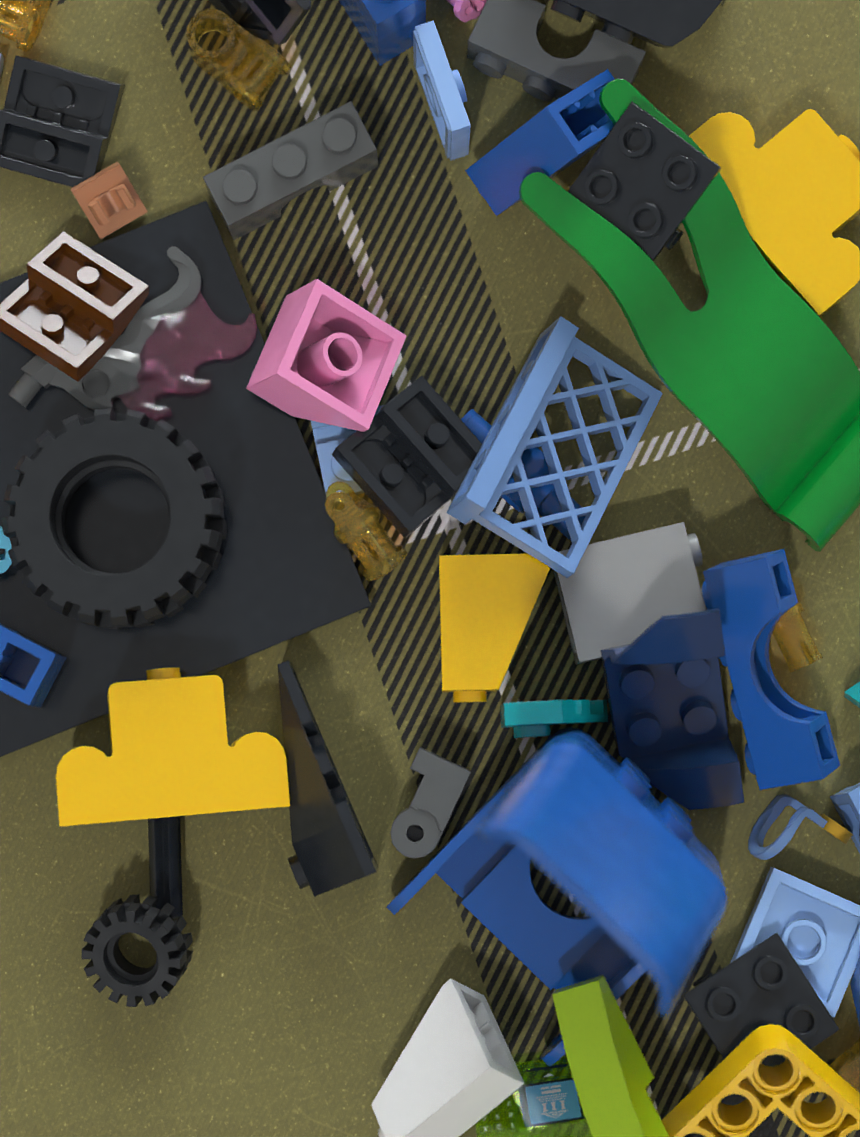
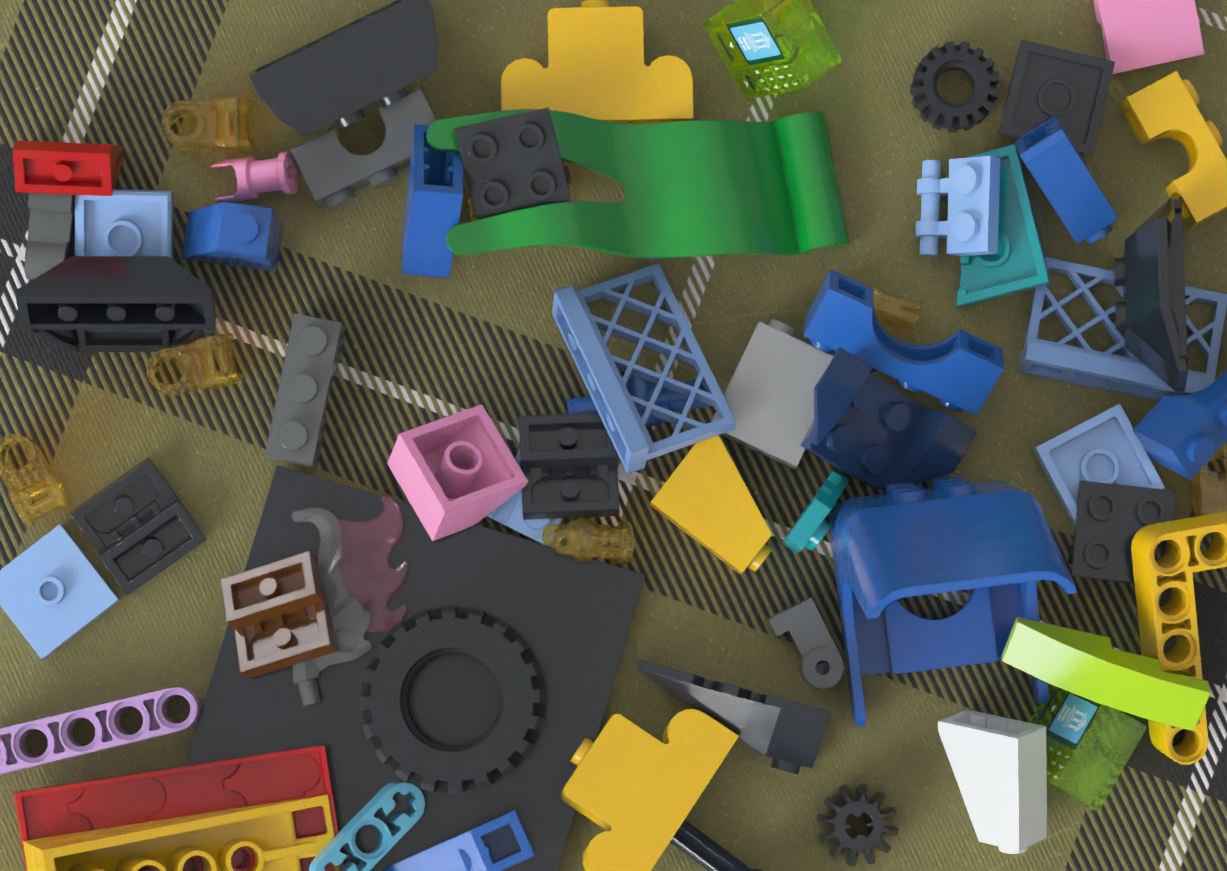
camera: 55 degrees left, 0 degrees up
nougat tile [71,161,148,240] -> none
light blue plate [413,20,471,161] -> none
medium blue piece [748,794,853,860] -> none
none -> black gear [816,783,899,866]

